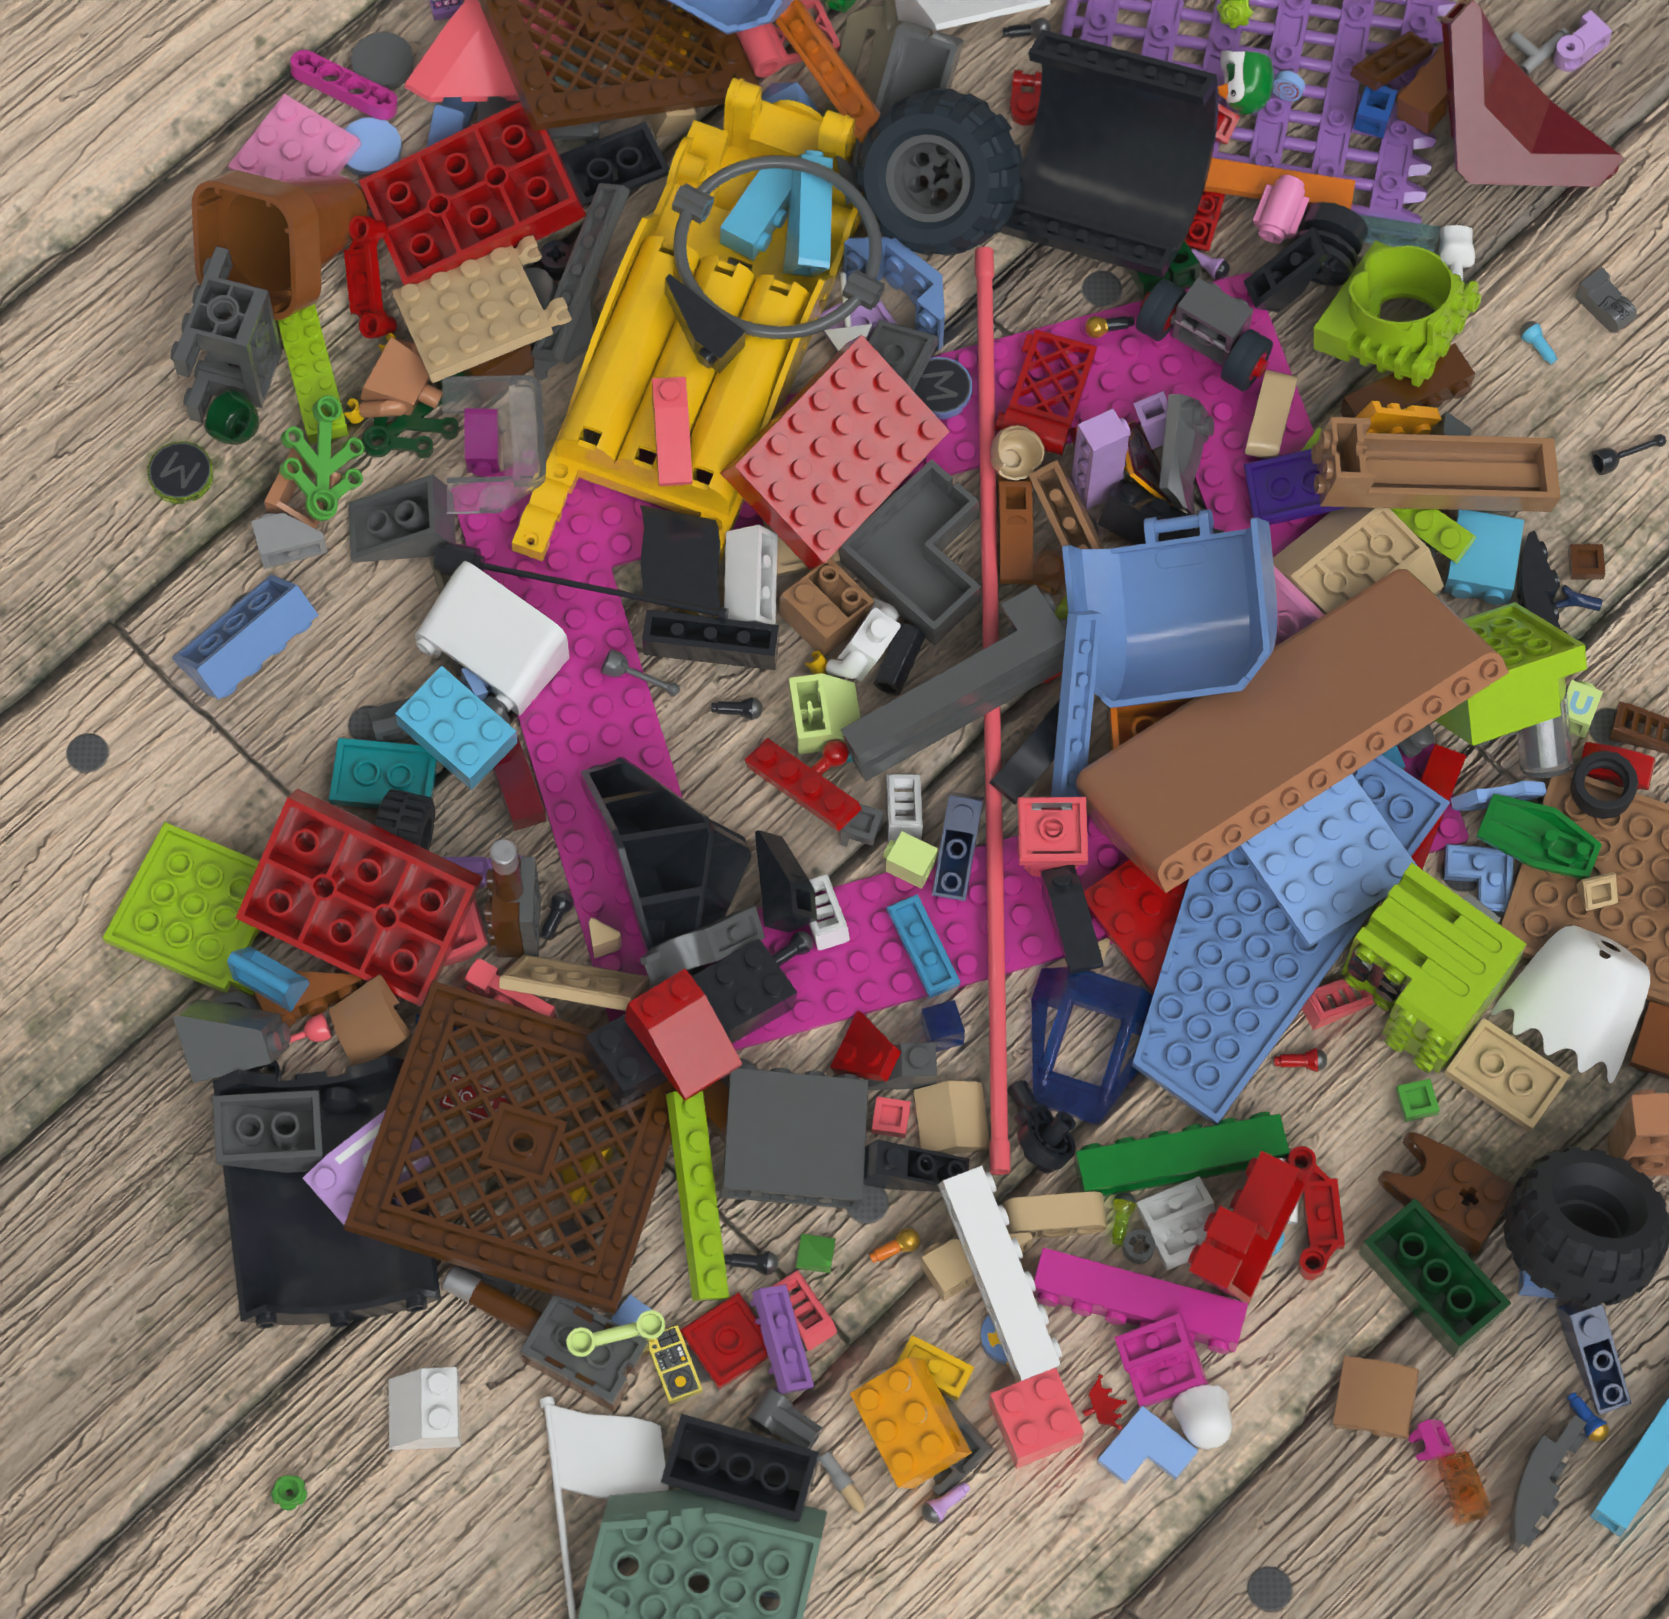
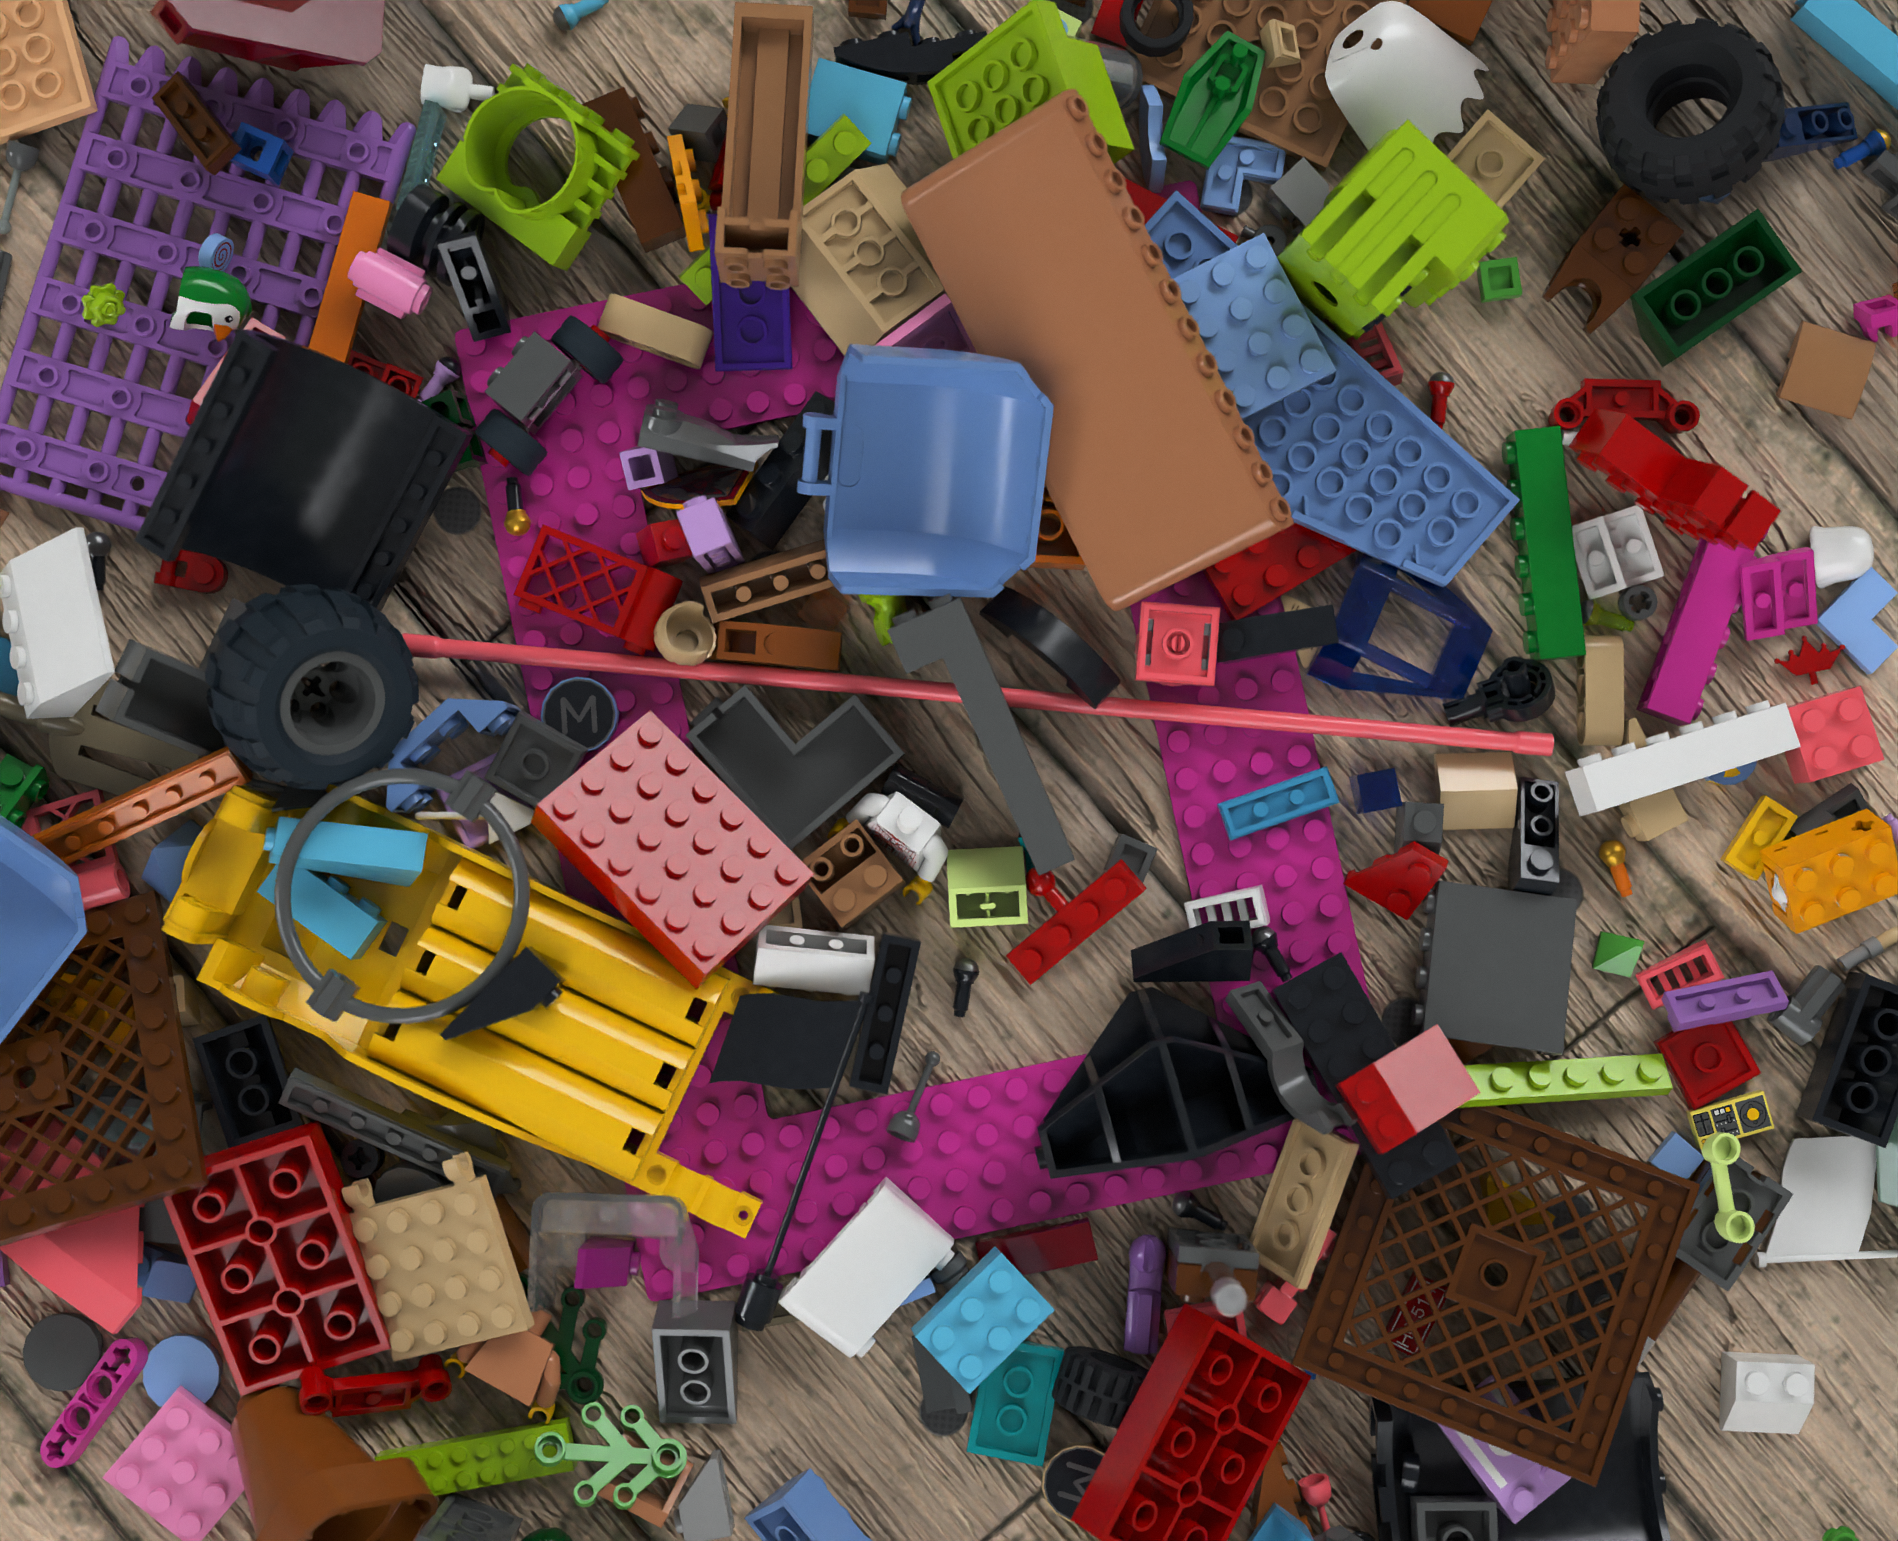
camera: 85 degrees left, 20 degrees up
medium nougat slope [329,974,412,1065] -> none
tan slope [589,918,622,959] -> none
coral slope [652,377,693,486] -> none
black piece [725,1251,779,1275] -> none
coral tile [871,1096,911,1138] -> none
yellowish green brick [883,831,938,889] -> none
white slope [886,774,923,842] -> none
dark blue slope [932,792,984,901] -> none
medium blue plate [1051,610,1102,797] -> none
dark orange slope [1396,45,1448,134] -> none

